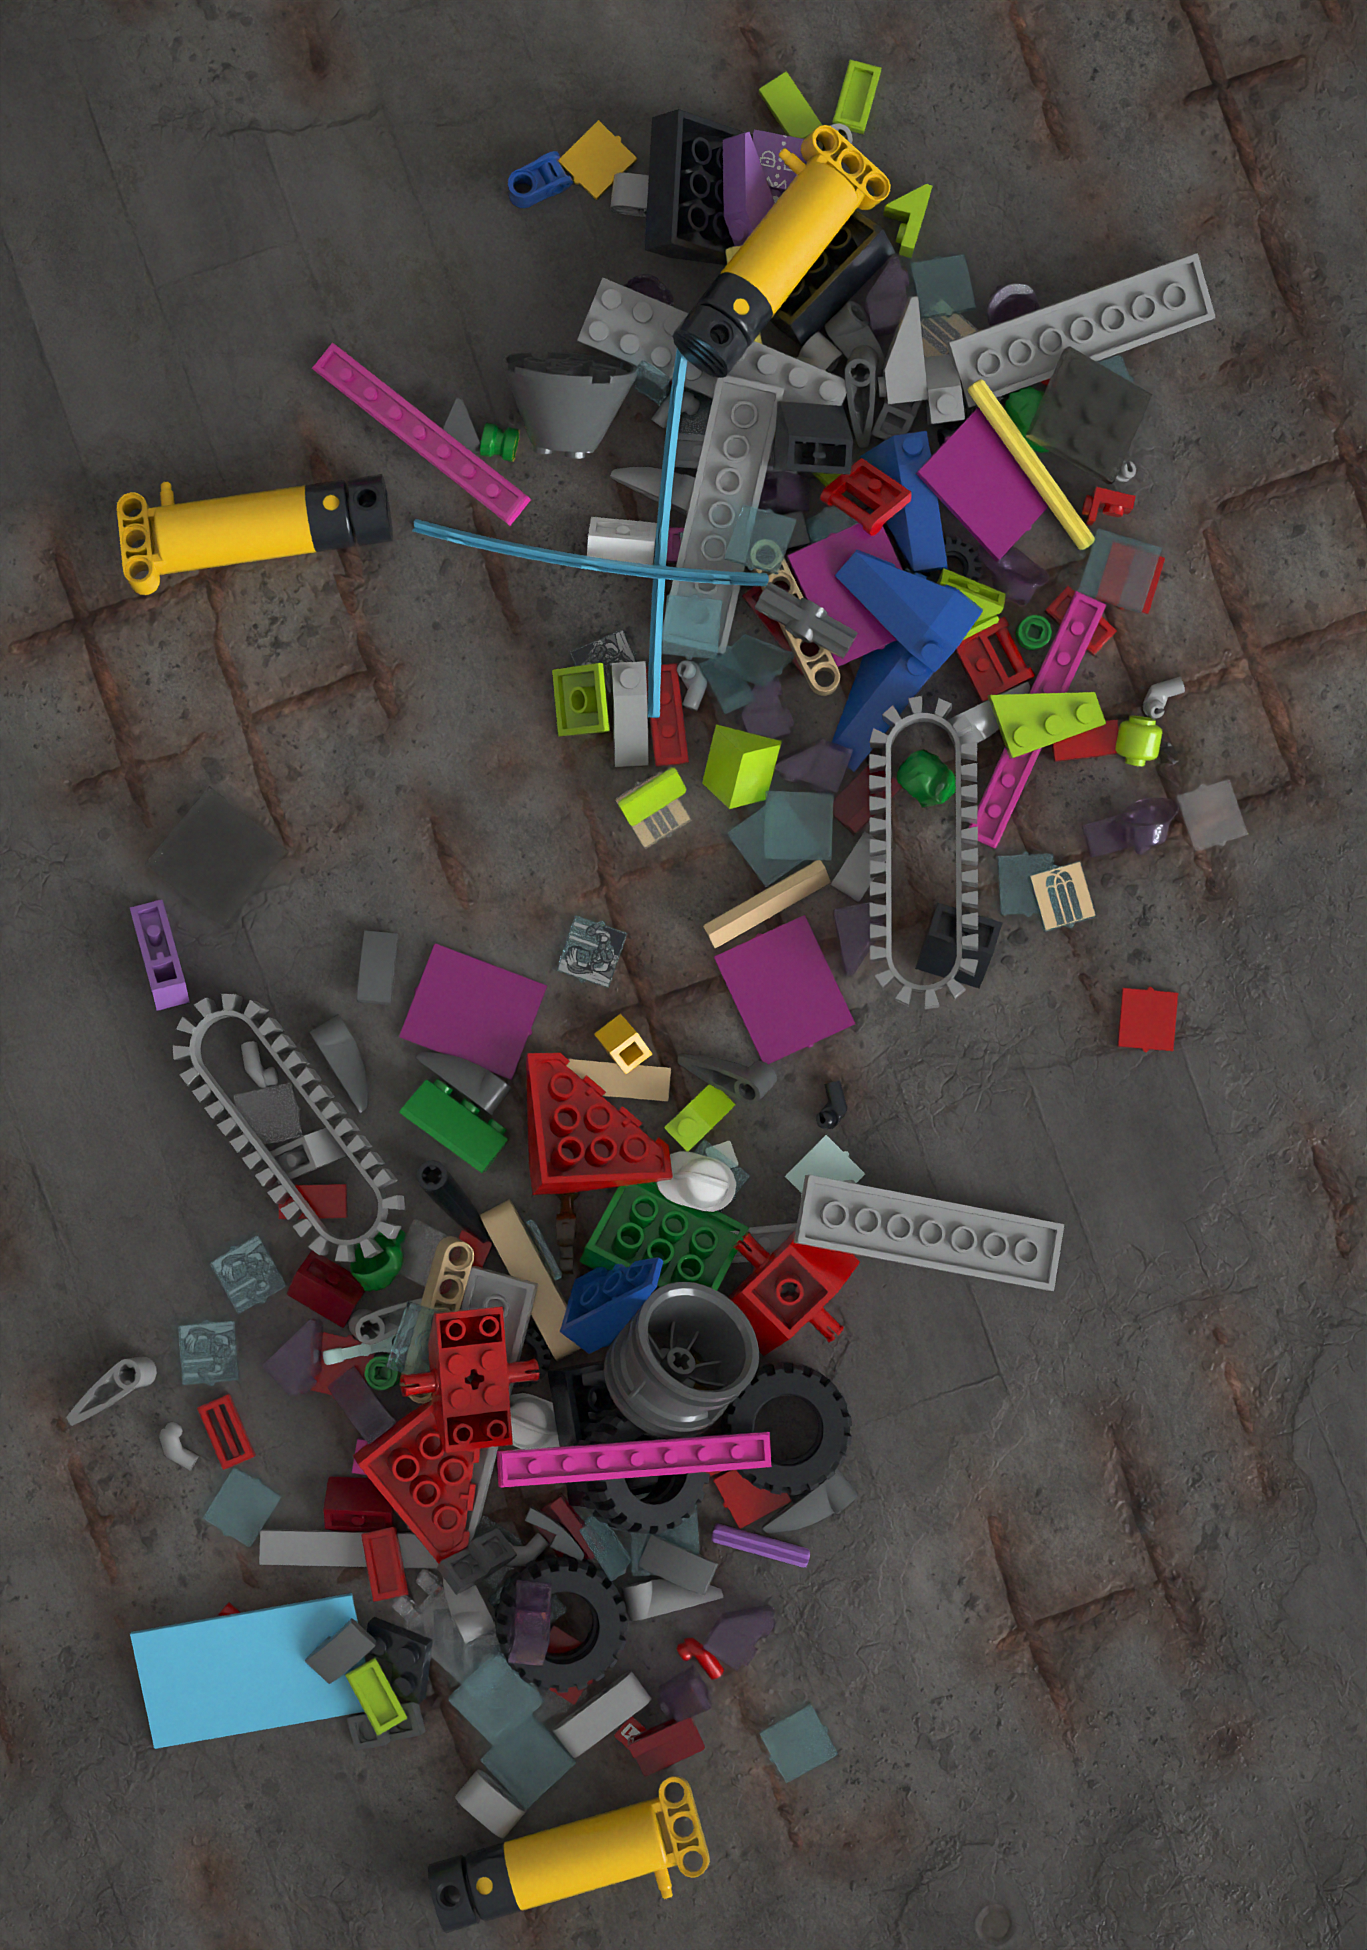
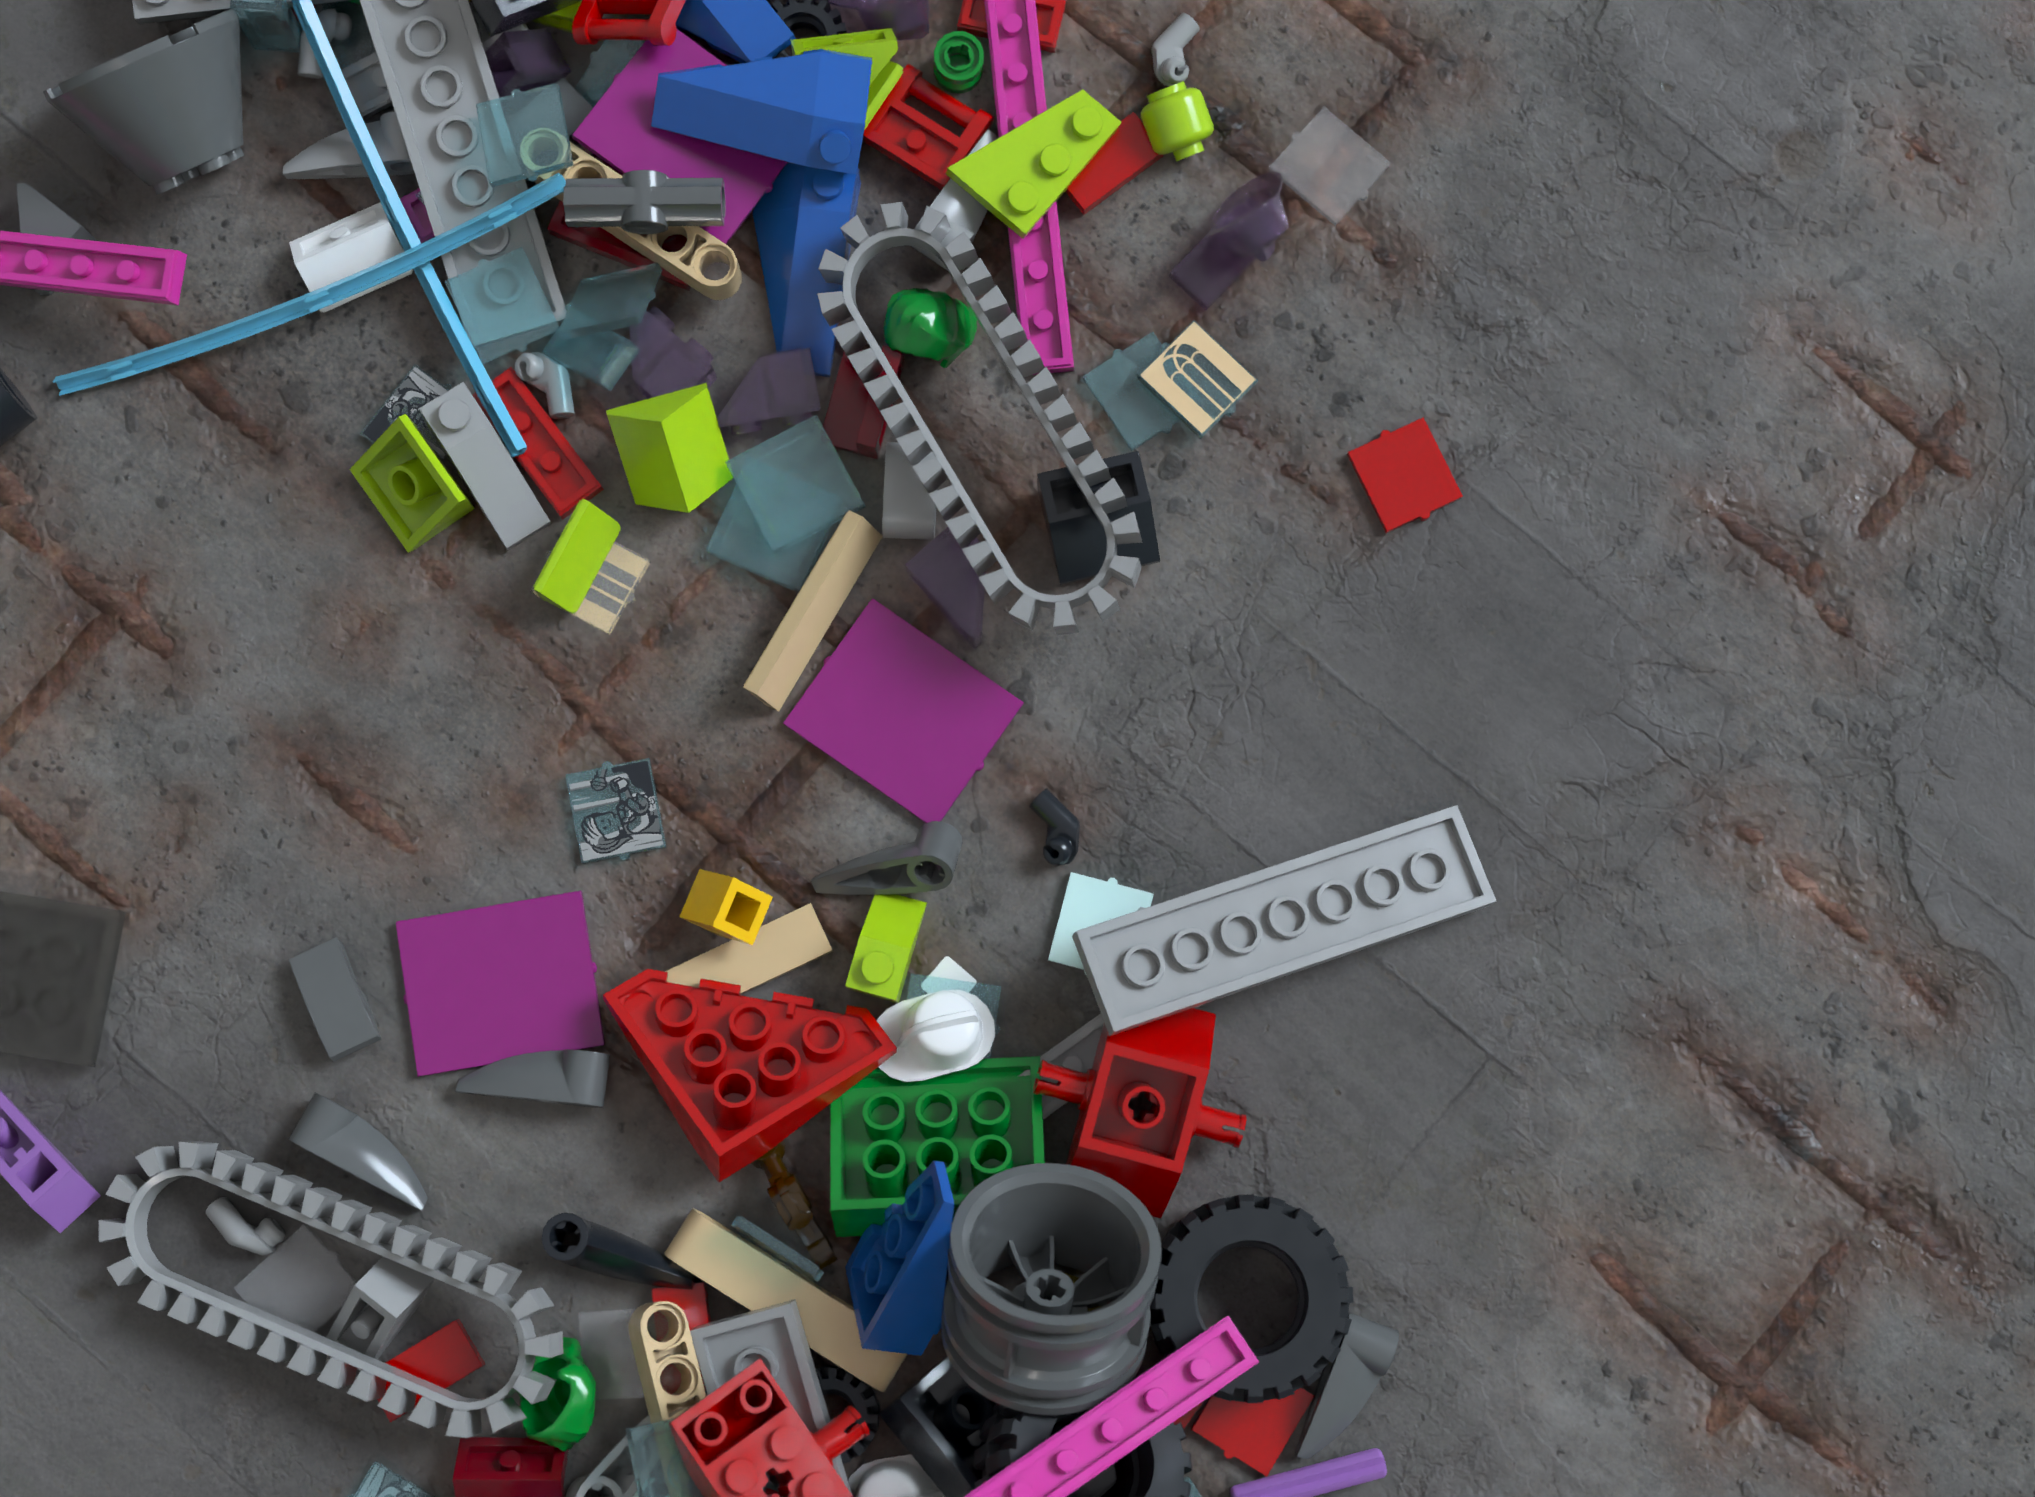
camera: 35 degrees left, 5 degrees down
green slope [399,1078,510,1173] -> none
green wheel [480,422,520,462] -> none

